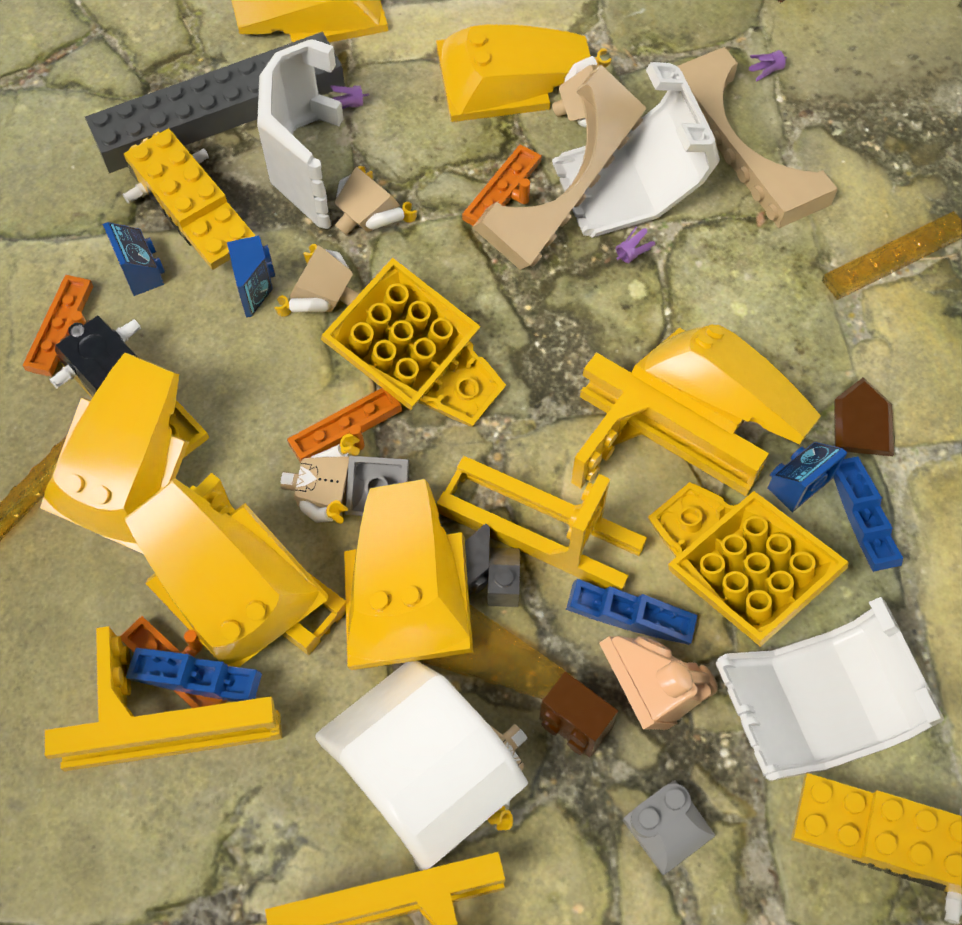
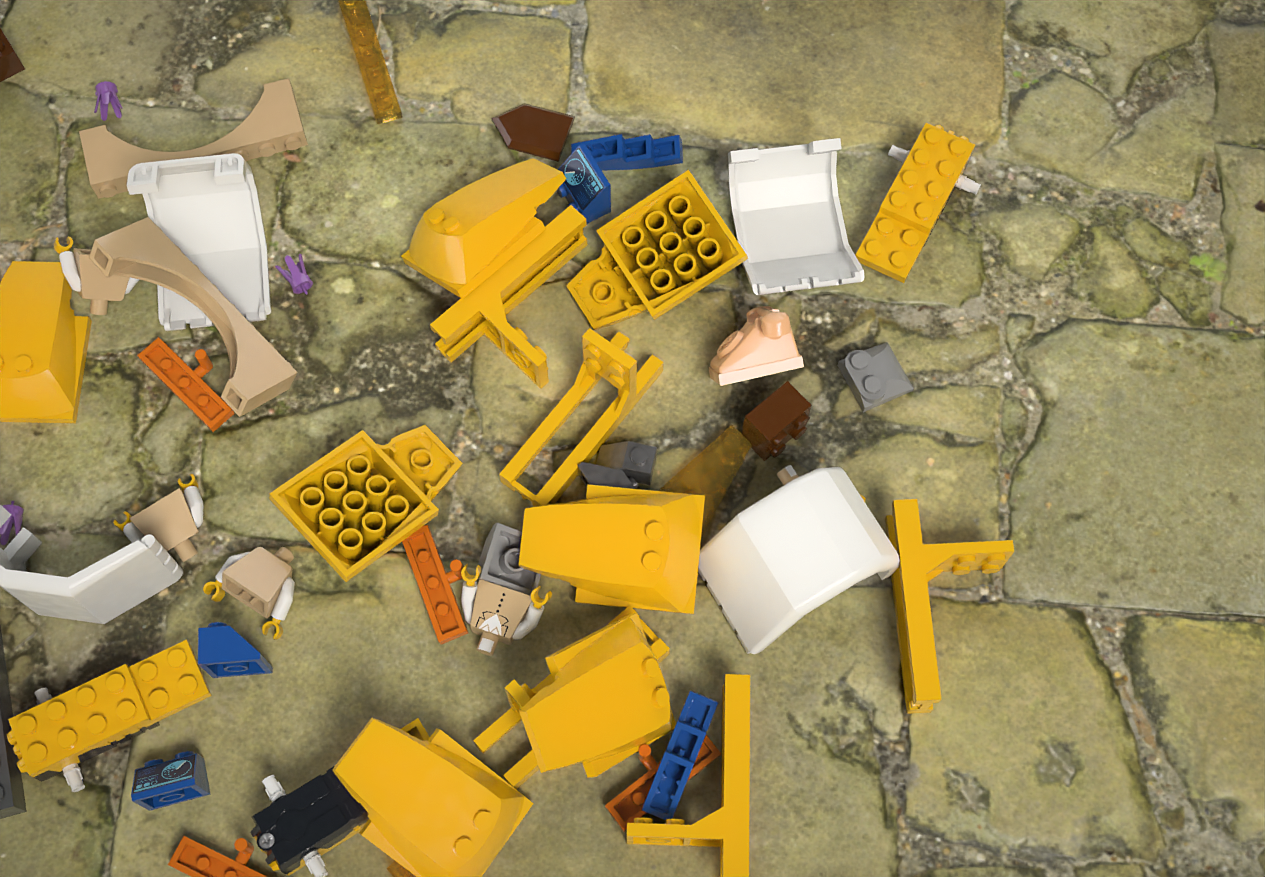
camera: 80 degrees left, 5 degrees up
blue slope [566,579,698,645] -> none

